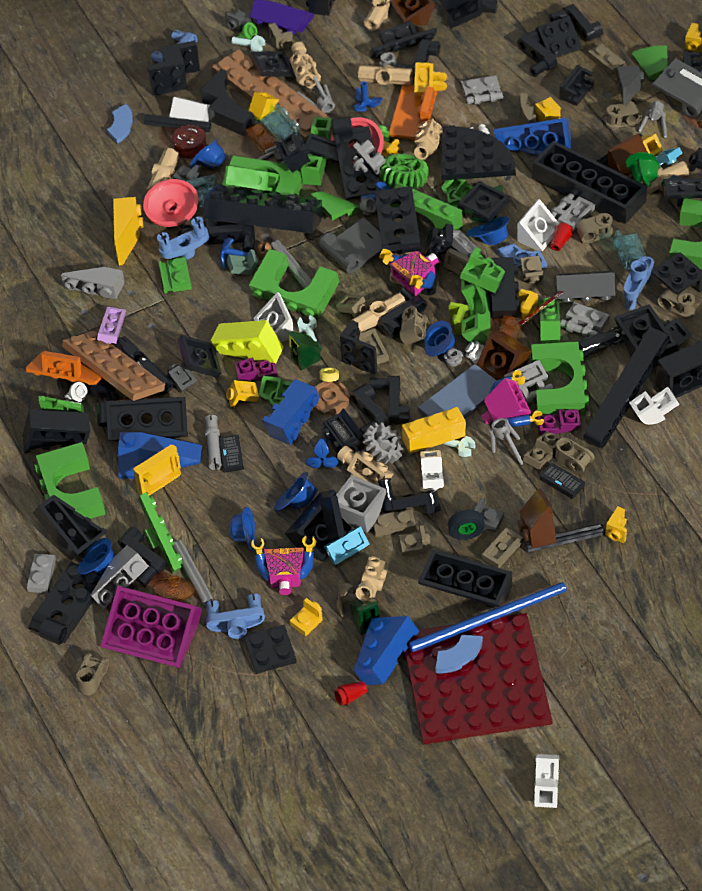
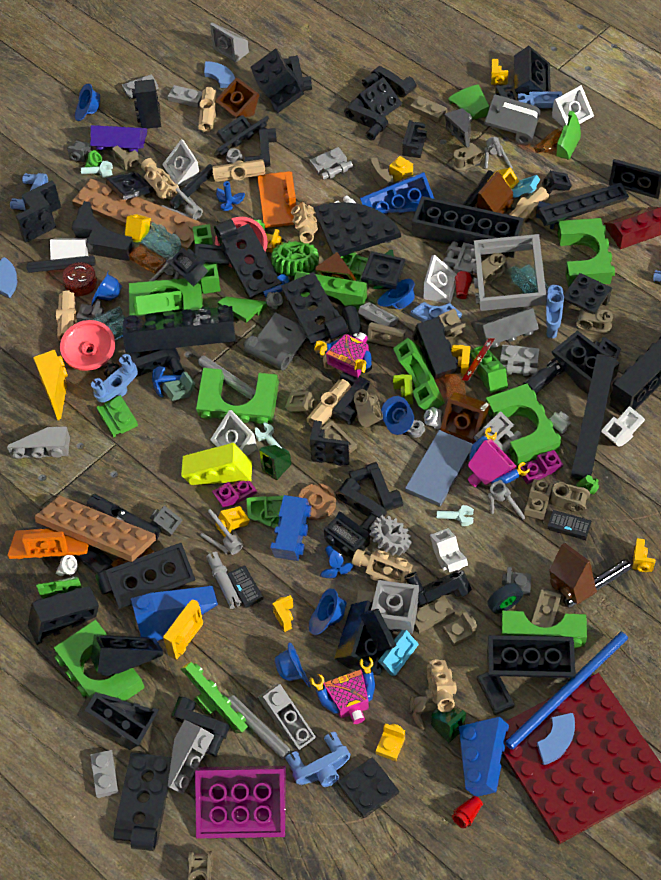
camera: 20 degrees left, 5 degrees up
blue piece [77,538,115,574] -> none
lavender plate [97,306,126,344] -> none
clear orange dish [153,576,195,601] -> none
black plate [178,335,222,378] -> none
medium nougat hinge [257,242,272,259] -> none
light yellow tile [319,368,339,382] -> none
light grey hips [353,140,386,175] -> none
yellow brick [402,407,466,454] -> none
yellow hinge [414,63,447,96] -> none
black bracket [429,223,453,254] -> none
bright green slope [460,247,505,293] -> none
green piece [626,152,660,187] -> none
none -> black slope [91,634,164,676]
none -> white slope [162,139,199,187]
none -> black axle [169,164,214,209]
none -> light grey plant [201,509,244,555]
none -> light grey slope [258,684,316,750]
none -> yellow bracket [272,595,293,632]
none -> reddish brown slope [316,252,357,281]
none -> light grey window [471,234,546,311]
none -> black tile [477,672,514,715]
none -> bright green arch [501,611,587,648]
none -> white plate [550,411,571,434]
none -> bright green plate [576,475,599,495]

